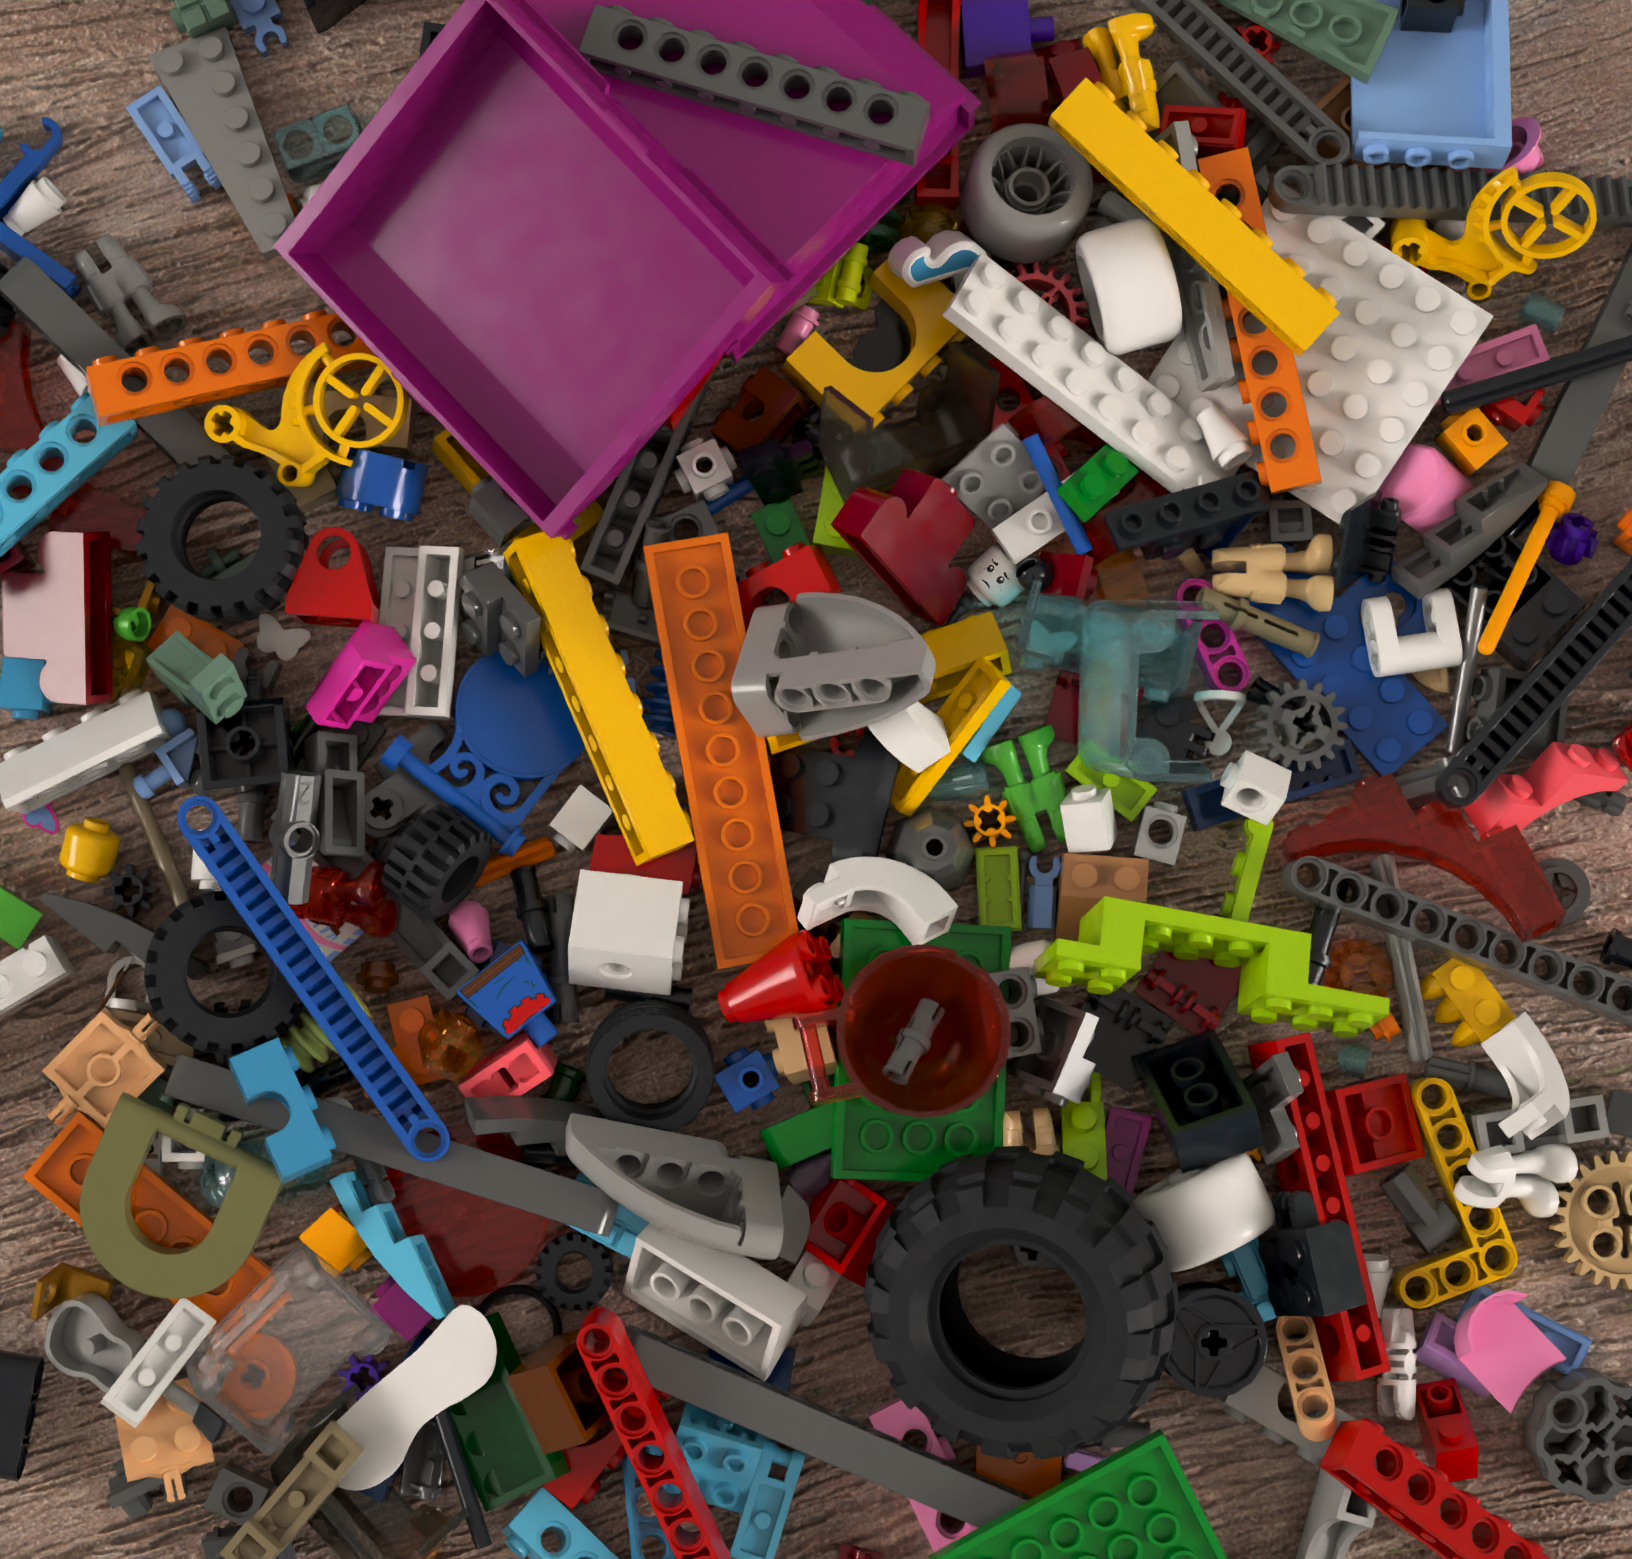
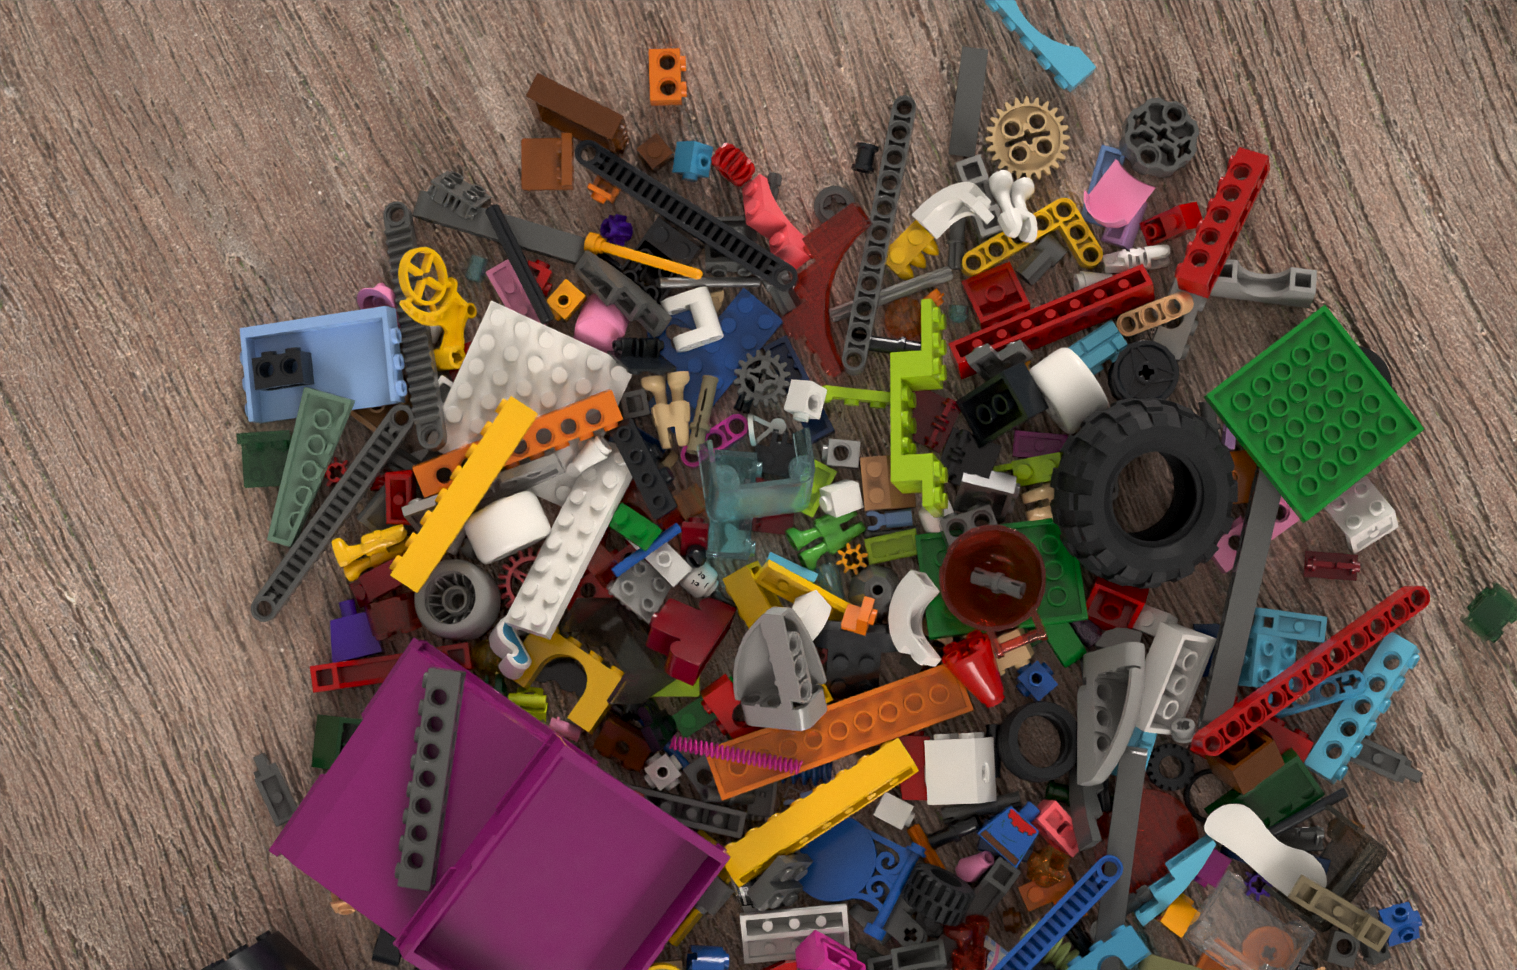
camera: 90 degrees left, 0 degrees up
black hinge [1258,1190,1367,1317] -> none
none -> dark pink piece [669,735,803,775]
none -> orange bracket [841,596,878,636]
none -> light grey bush [1171,718,1196,743]

